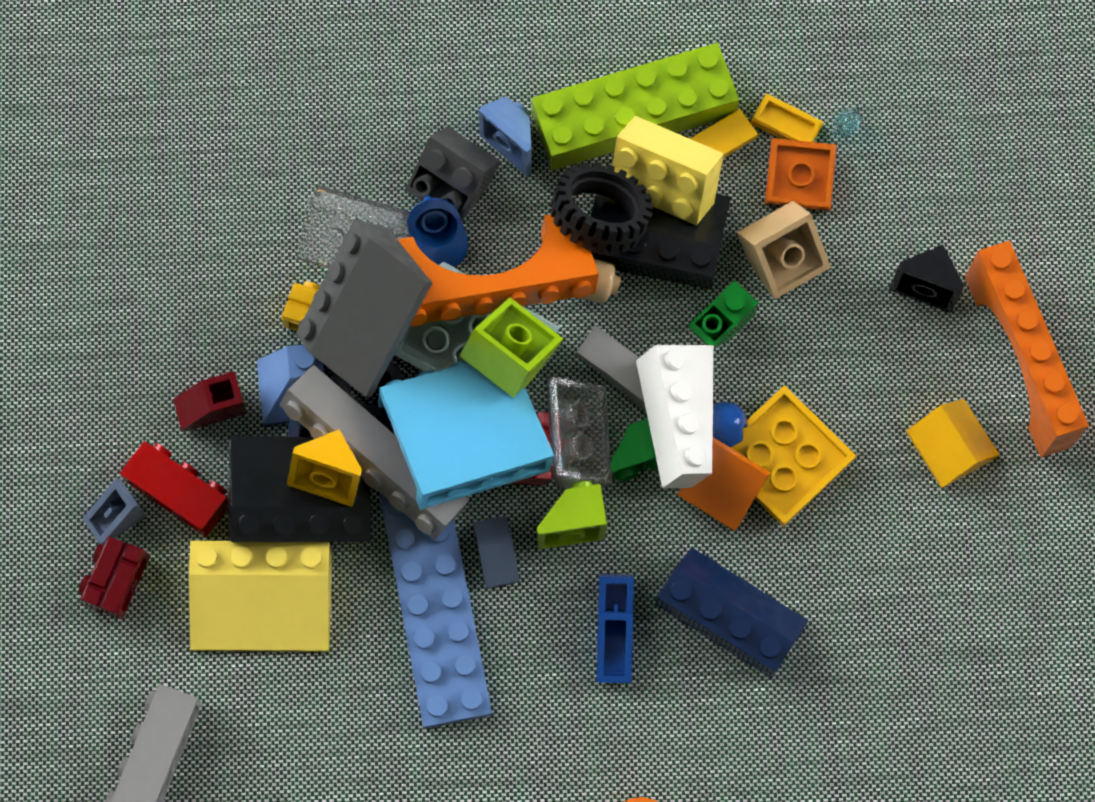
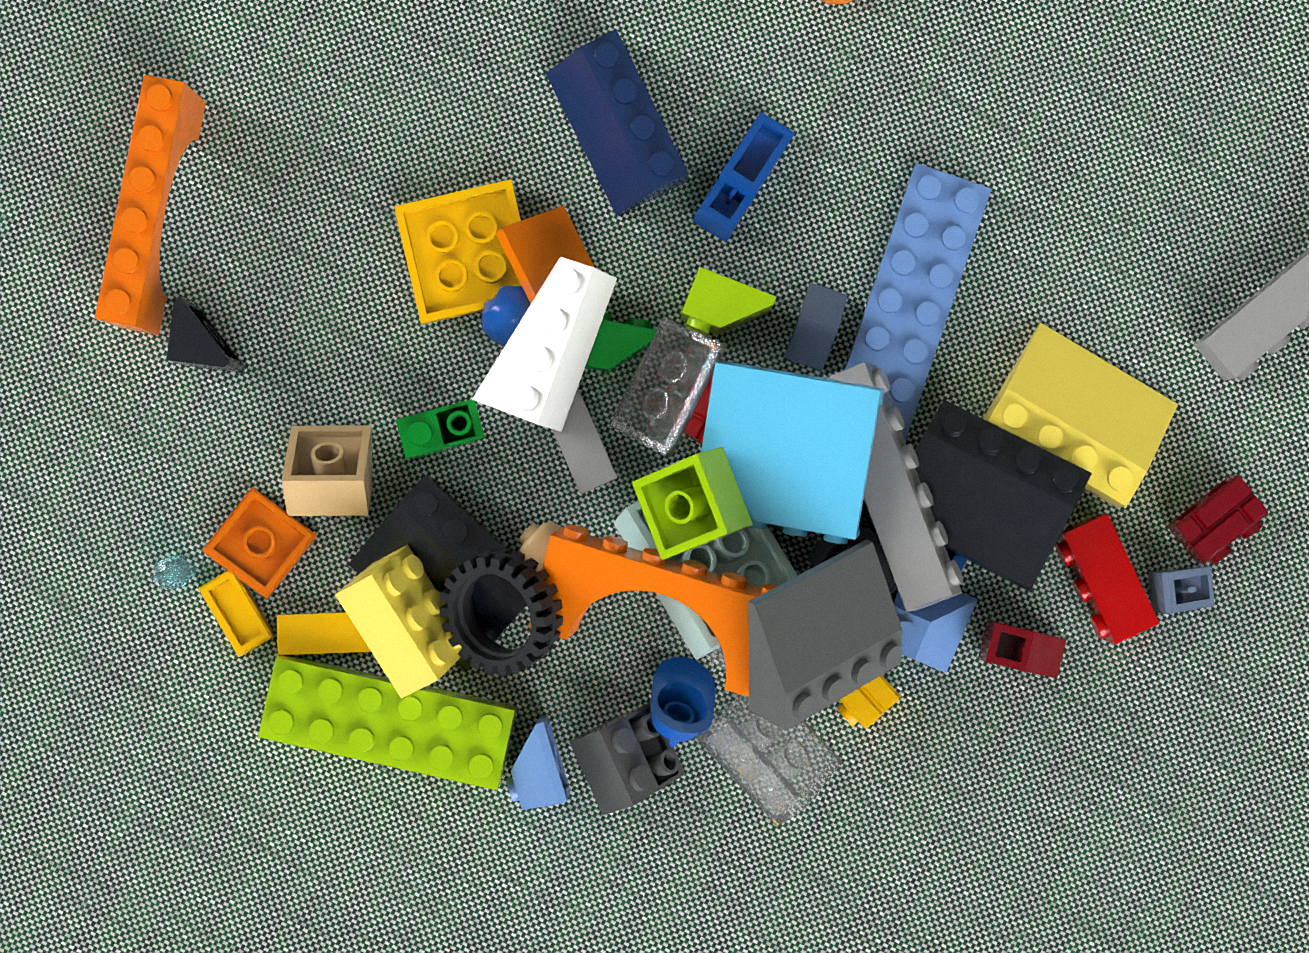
camera: 150 degrees left, 15 degrees up
yellow slope [287,429,362,507] -> none
yellow slope [906,399,1000,489] -> none

